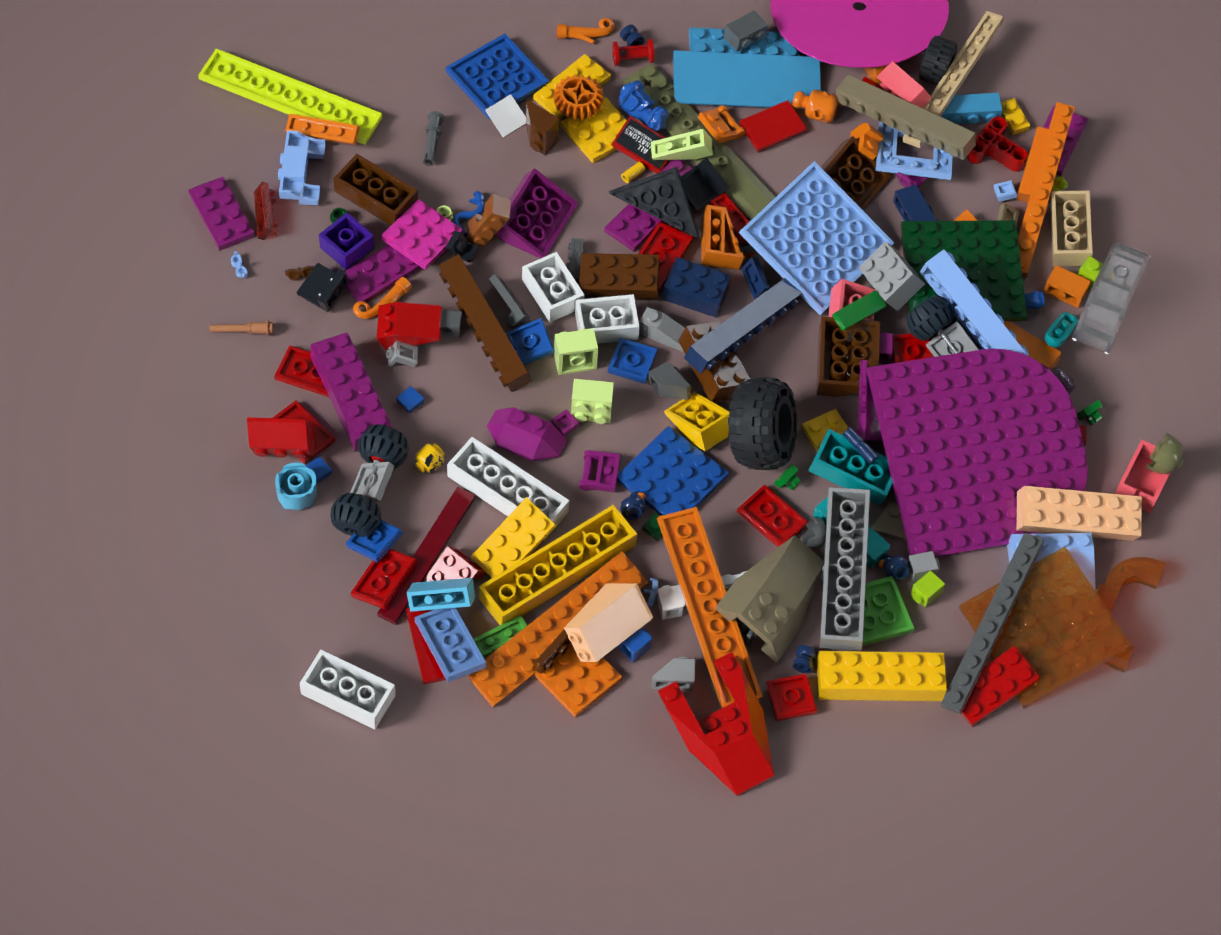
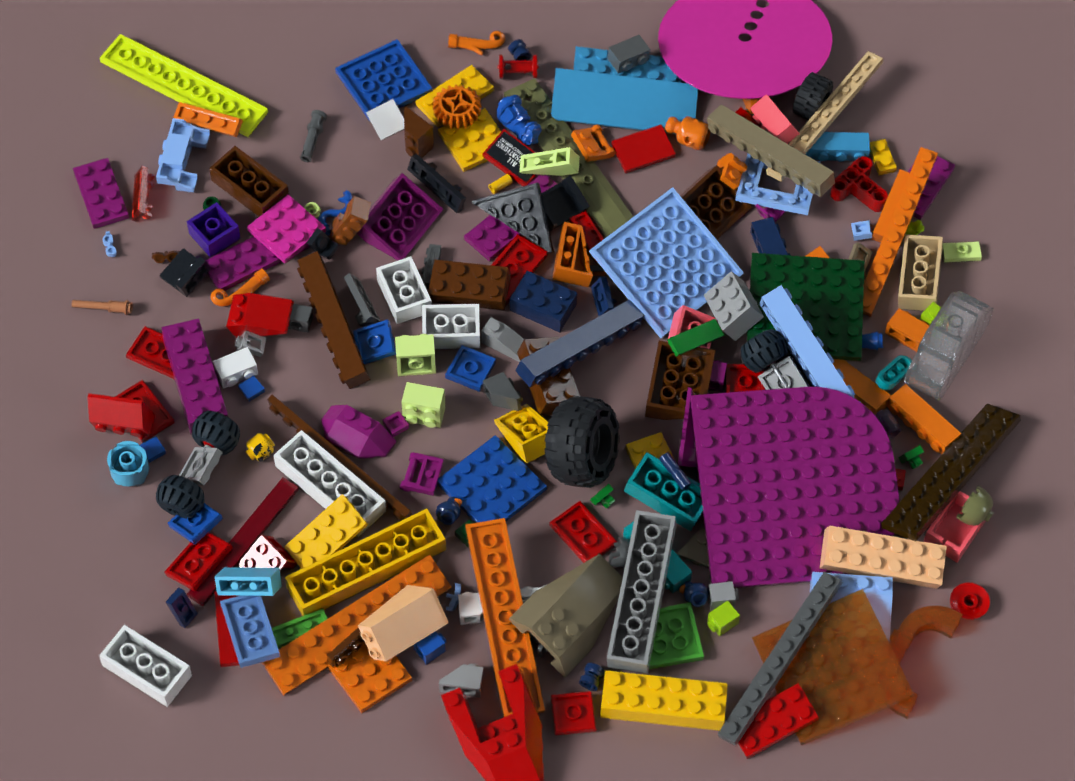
camera: 10 degrees right, 0 degrees up
none -> dark blue plate [166,587,198,628]
none -> white brick [212,347,258,389]
none -> reddish brown plate [267,395,412,521]
none -> black hinge [407,154,466,213]
none -> dark brown plate [881,404,1021,541]
none -> orange brick [887,384,962,455]
none -> yellowish green plate [942,242,982,262]
none -> red dish [950,582,990,620]

